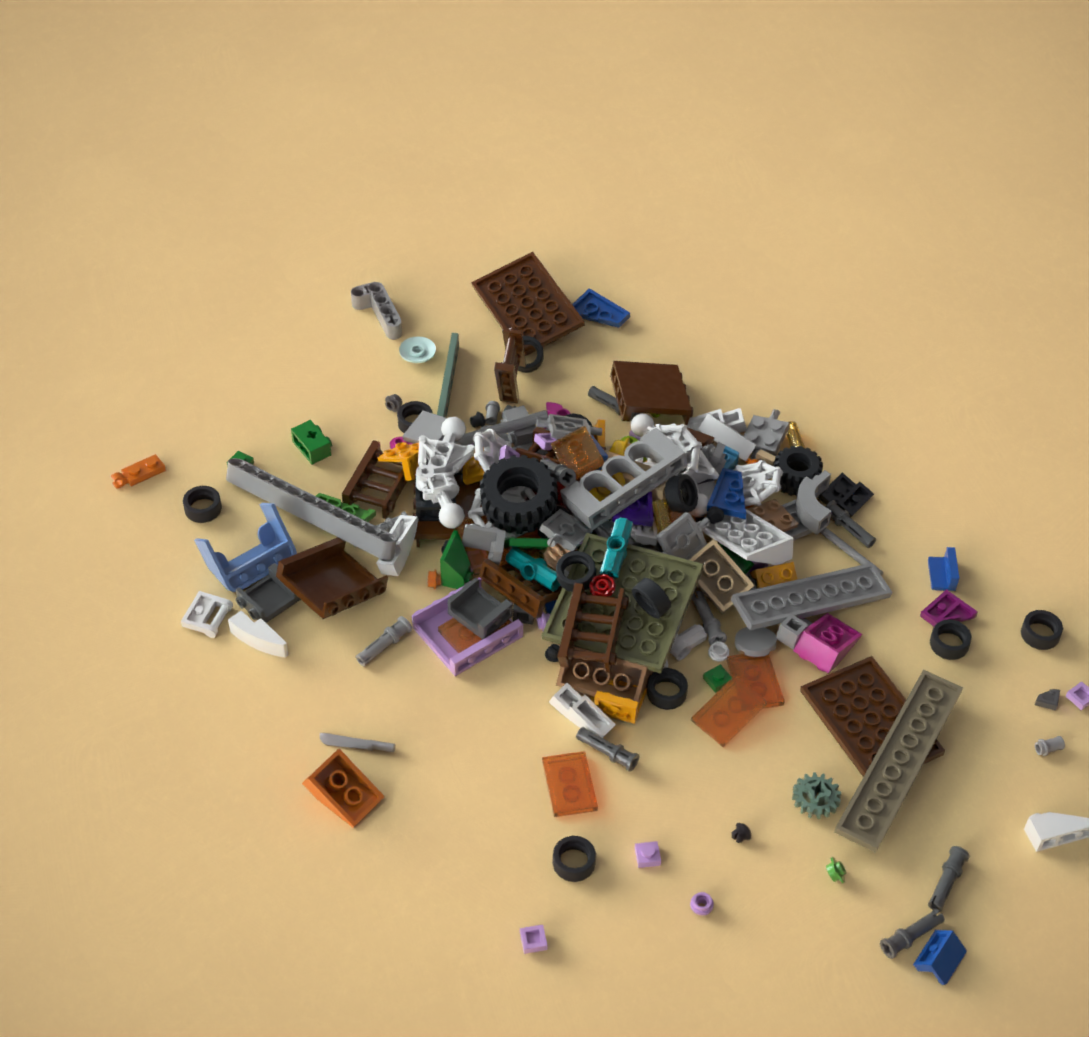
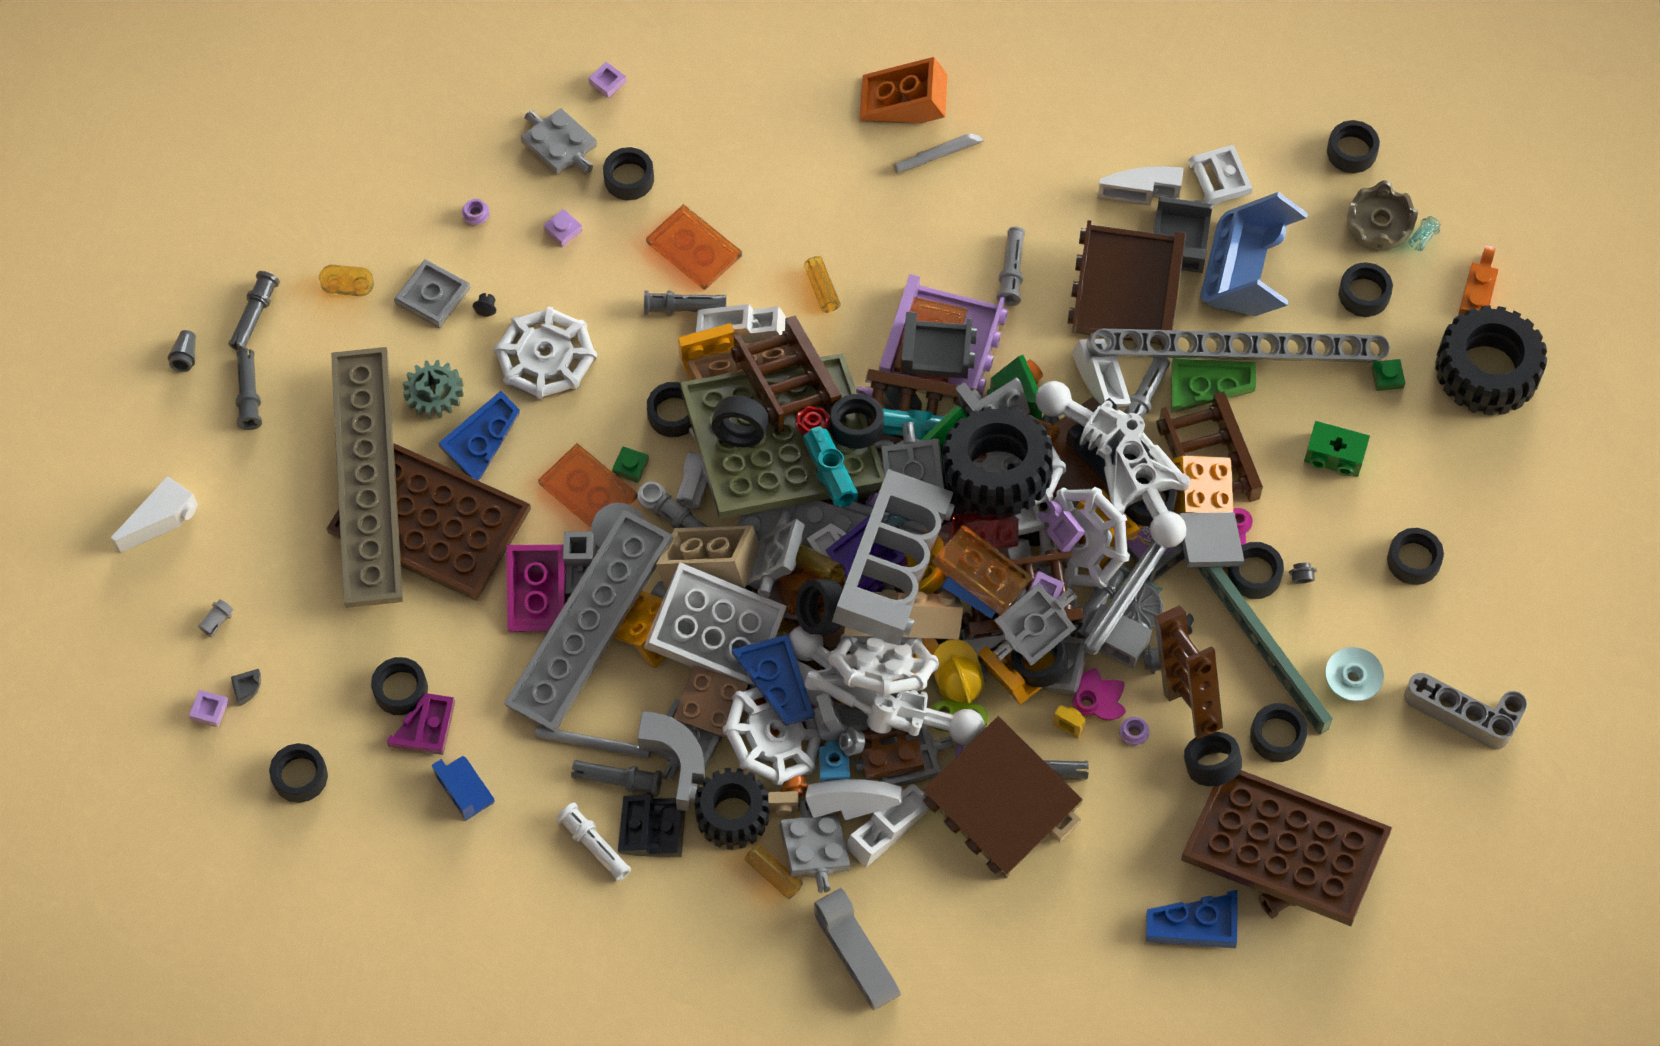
camera: 145 degrees right, 15 degrees up
dark grey pin [540,458,576,486] -> none
clear orange tile [691,676,767,747] -> none
black piece [706,506,724,524] -> none
bright green plate [826,857,846,883] -> none
blue panel [913,930,967,985] -> none
none -> dark grey cone [168,330,196,372]
none -> clear yellow plate [319,265,374,296]
none -> light grey tile [394,259,471,328]
none -> blue wing [439,391,520,481]
none -> white plate [493,307,597,400]
none -> light grey plate [521,108,597,175]
none -> white pin [556,802,631,882]
none -> clear yellow piece [804,256,841,313]
none -> light grey beam [814,887,901,1011]
none -> yellow plate [1053,704,1086,738]
none -> lavender plate [1120,717,1149,746]
none -> black tyre [1250,703,1307,762]
none -> black tyre [1327,120,1380,173]
none -> dark tan plate [1347,180,1418,250]
none -> black tyre [1387,527,1444,585]
none -> clear light blue pin [1408,216,1441,251]
none -> black tyre [1435,305,1547,415]

